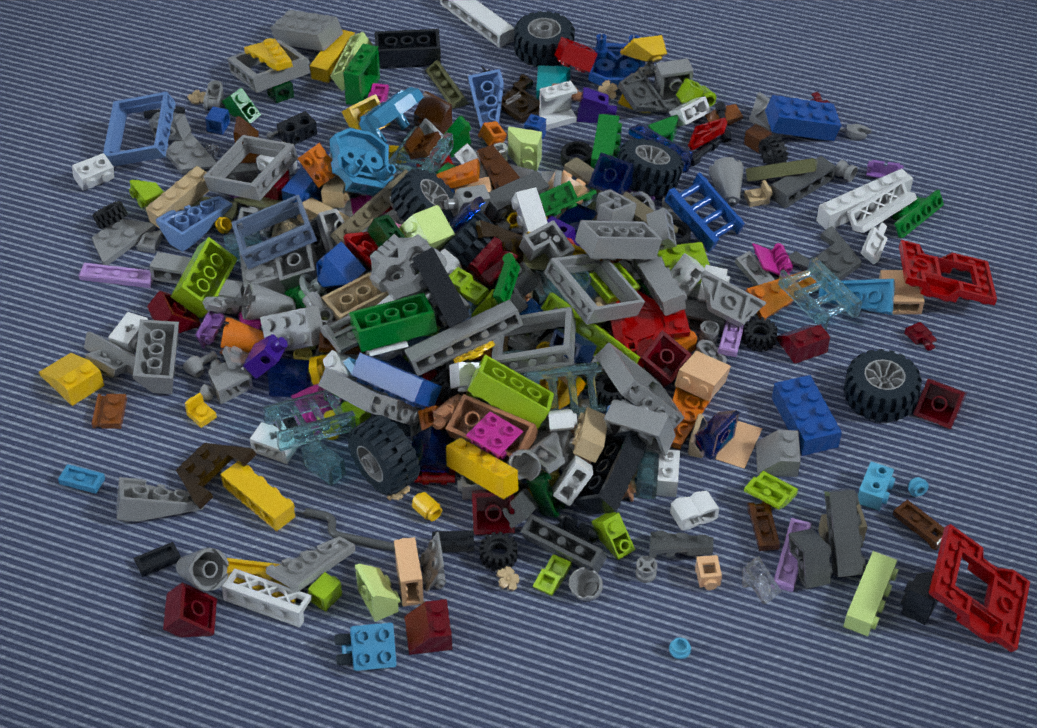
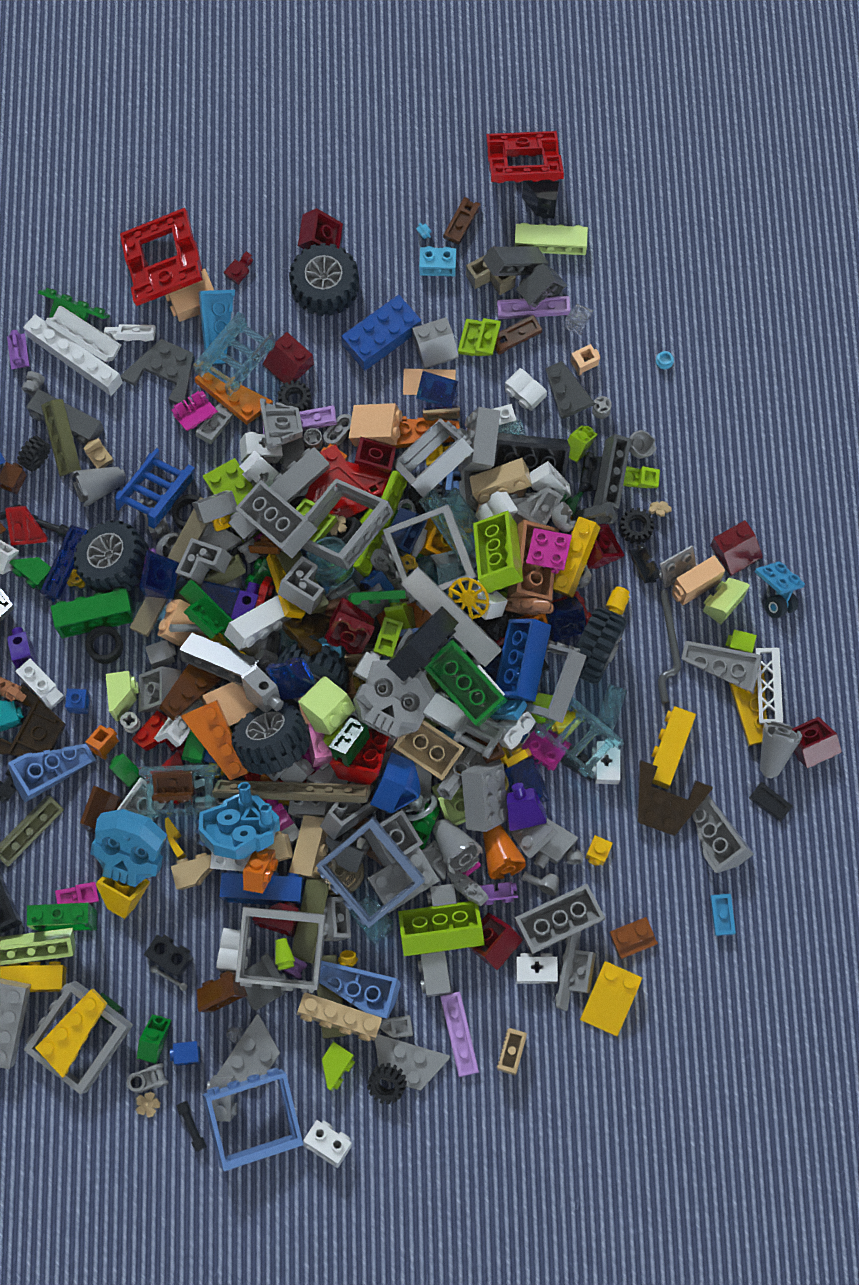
camera: 110 degrees left, 25 degrees up
none -> lime cone [275,938,295,970]
none -> tan brick [496,1028,527,1075]

